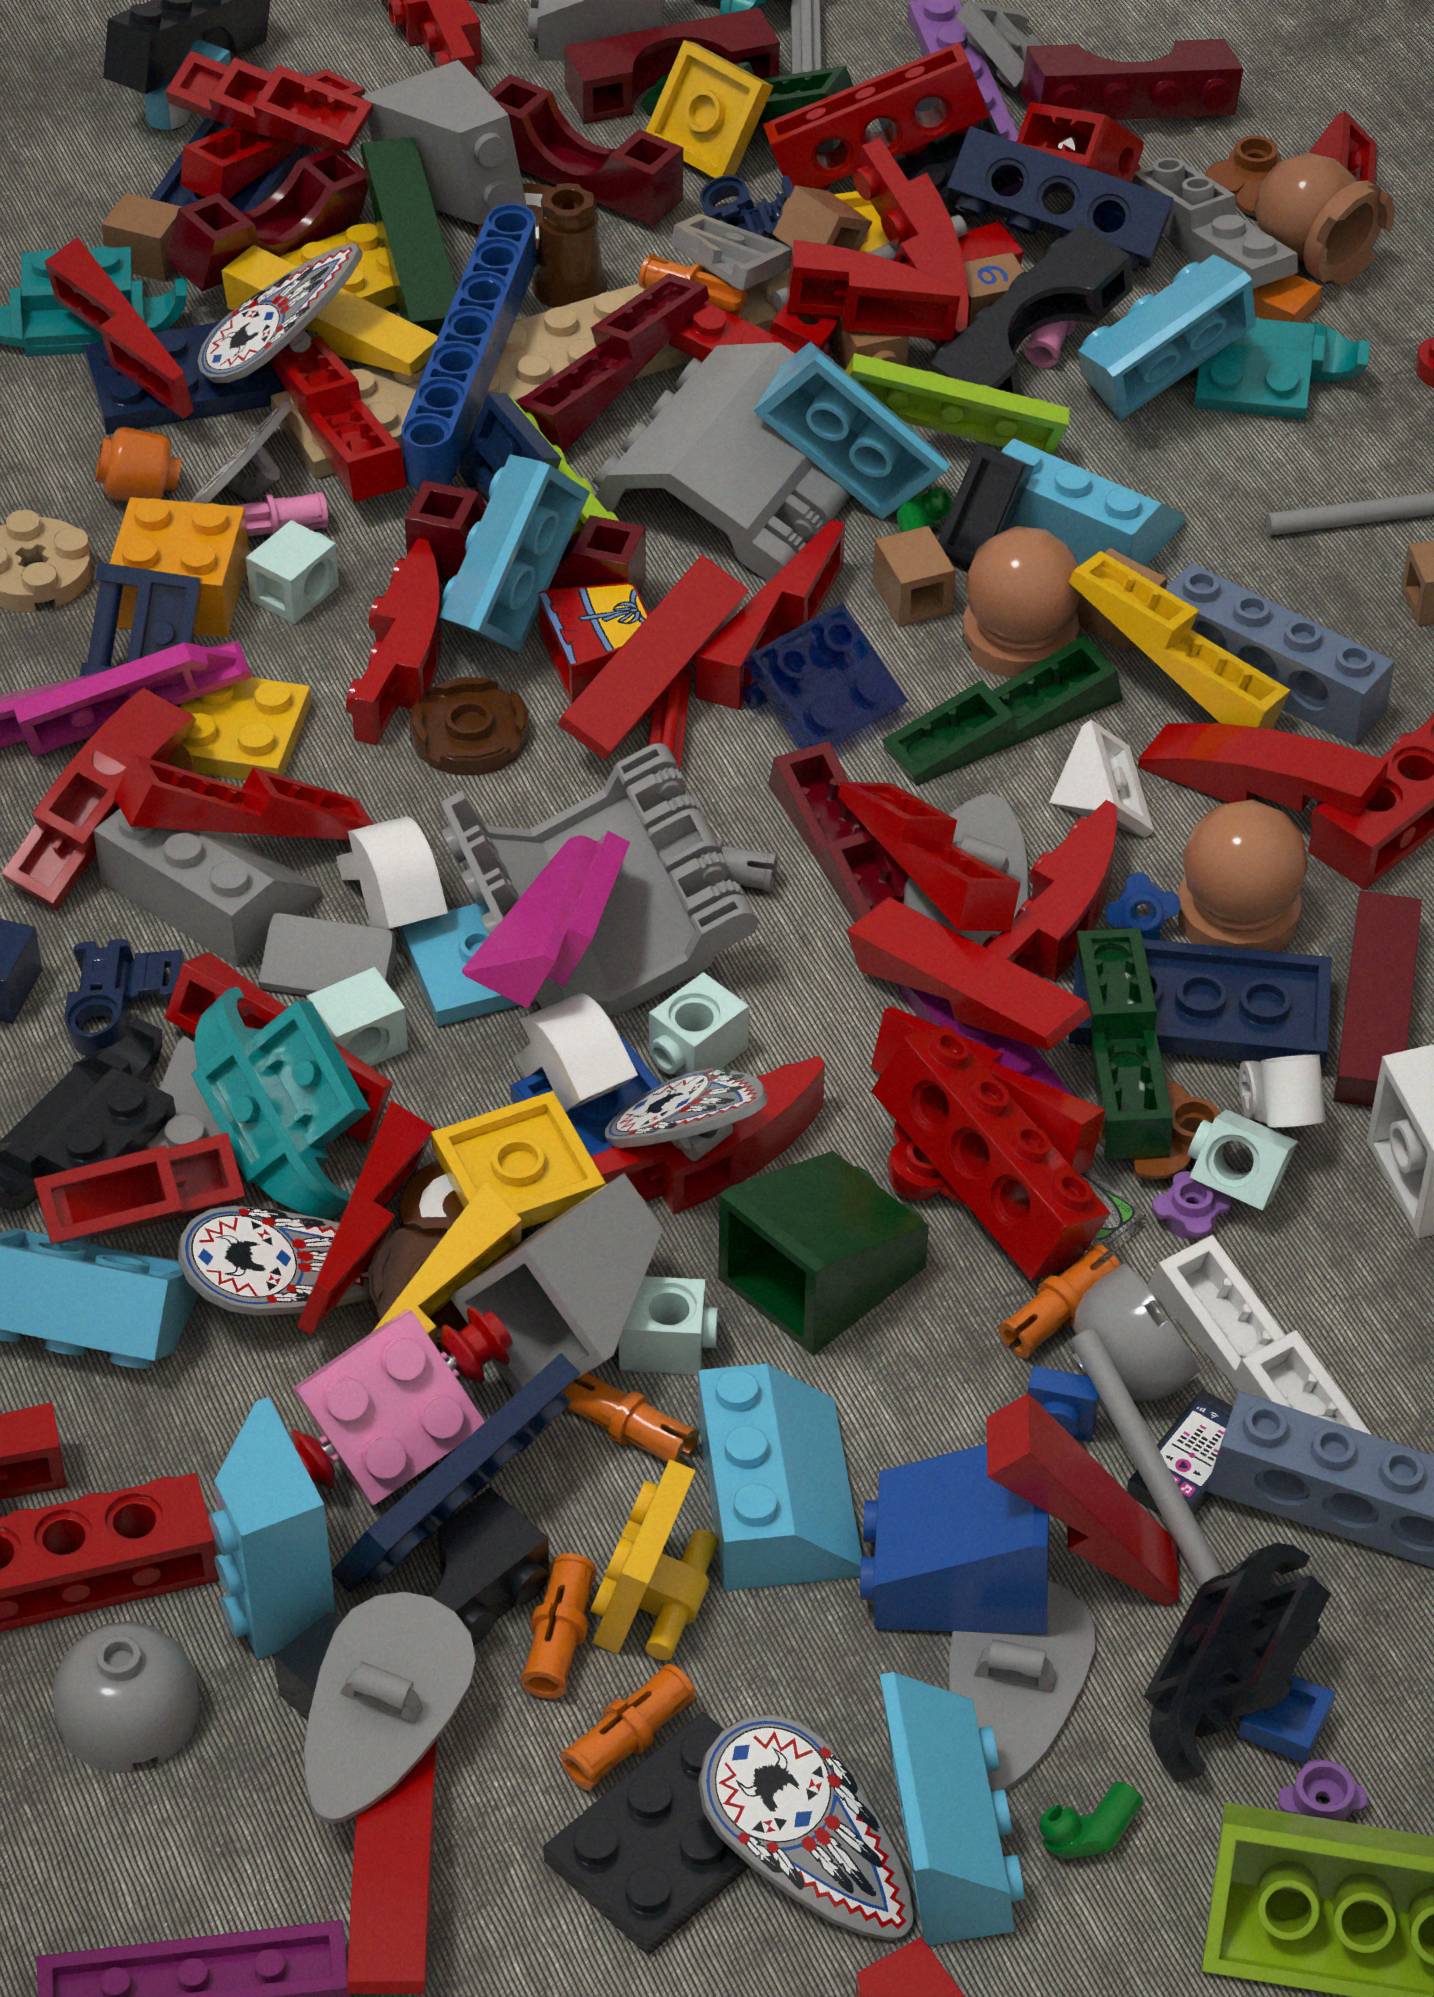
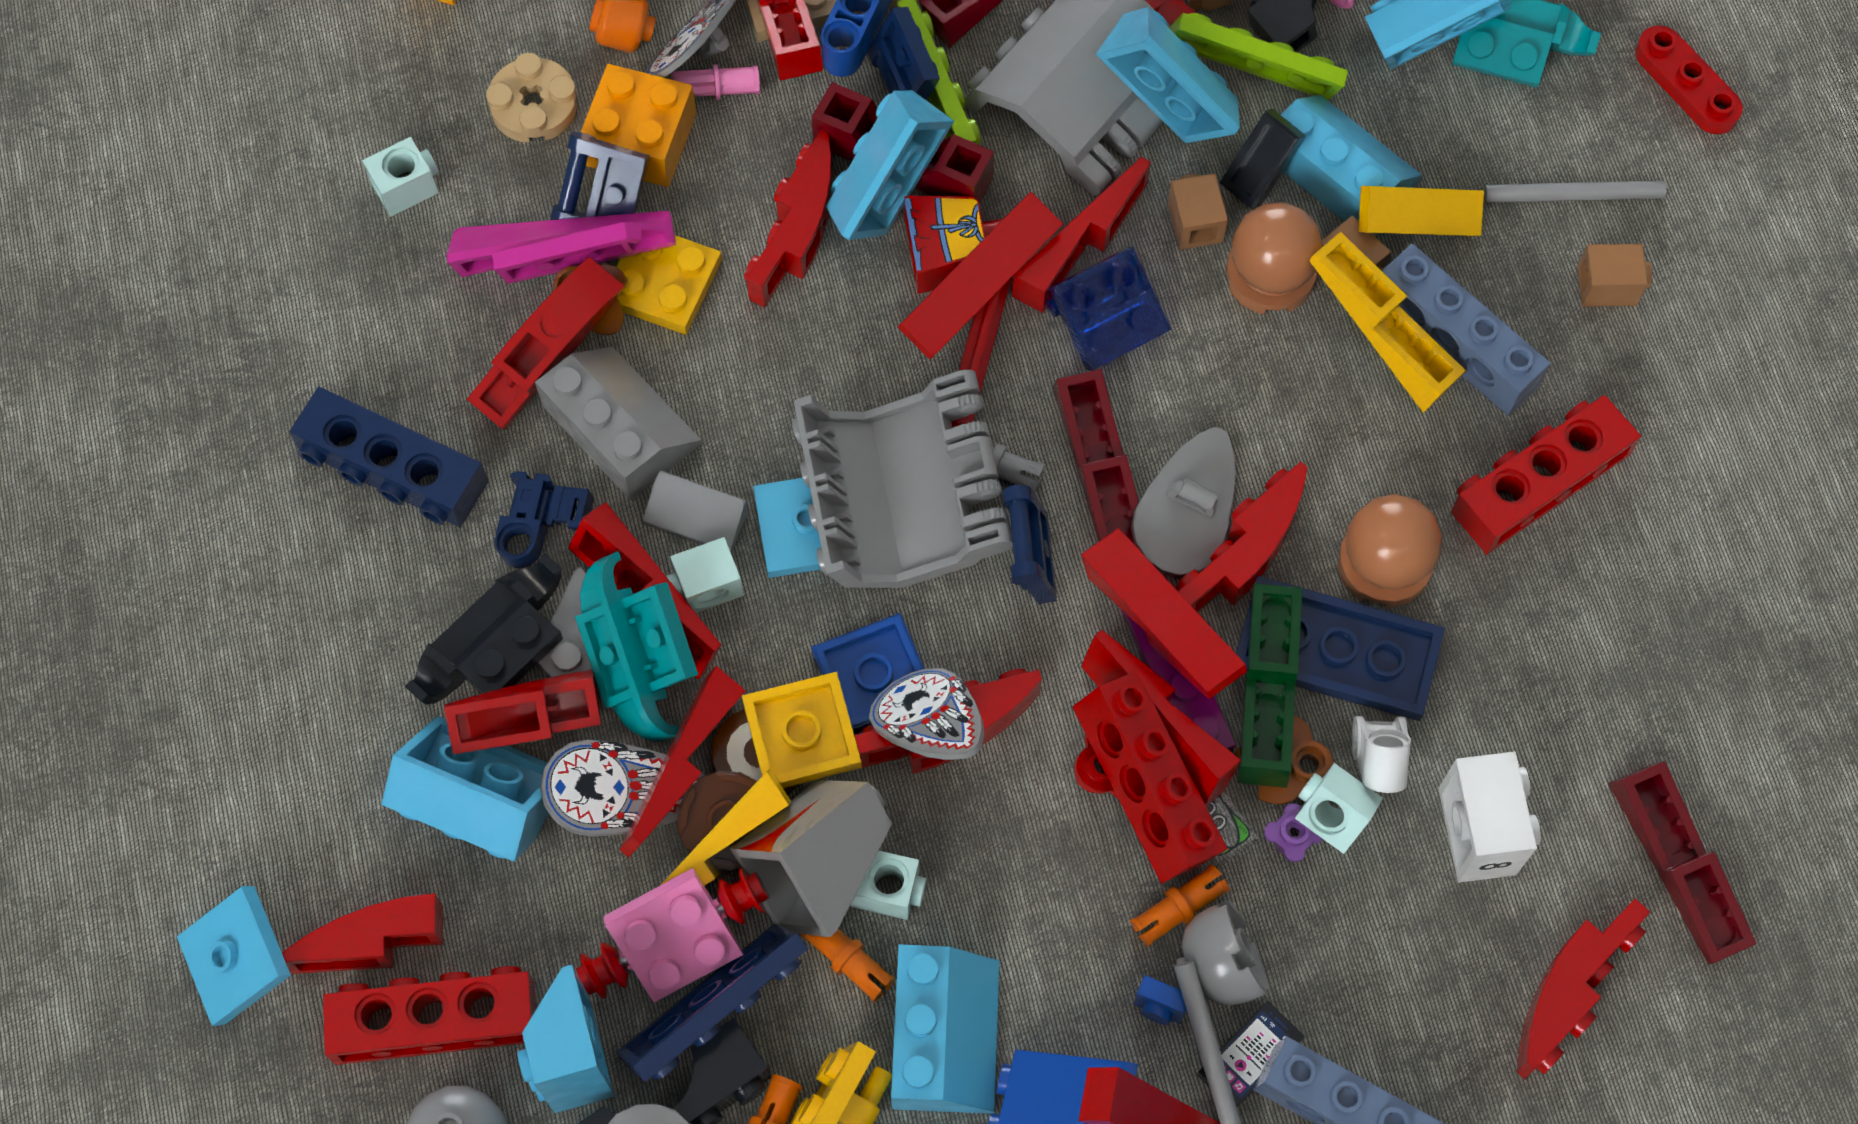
camera: 10 degrees right, 20 degrees up
red slope [113,754,374,840] -> none
light aqua brick [246,520,339,624] -> none
white brick [336,816,448,929] -> none
reddish brown tile [410,677,529,775] -> none
dark pink wedge [462,831,630,1009] -> none
white brick [515,993,638,1112] -> none
light aqua brick [649,972,749,1077] -> none
dark green slope [718,1151,929,1356] -> none
red slope [838,782,1021,931] -> none
dark green slope [882,635,1123,786] -> none
green arm [897,487,953,533] -> none
white slope [1049,720,1154,838] -> none
blue plate [1106,872,1180,940] -> none
red slope [1138,723,1388,815] -> none
white slope [1147,1234,1372,1435] -> none
dark red slope [1333,891,1422,1107] -> none
none -> dark blue plate [1003,485,1057,604]
none -> yellow tile [1358,186,1484,236]

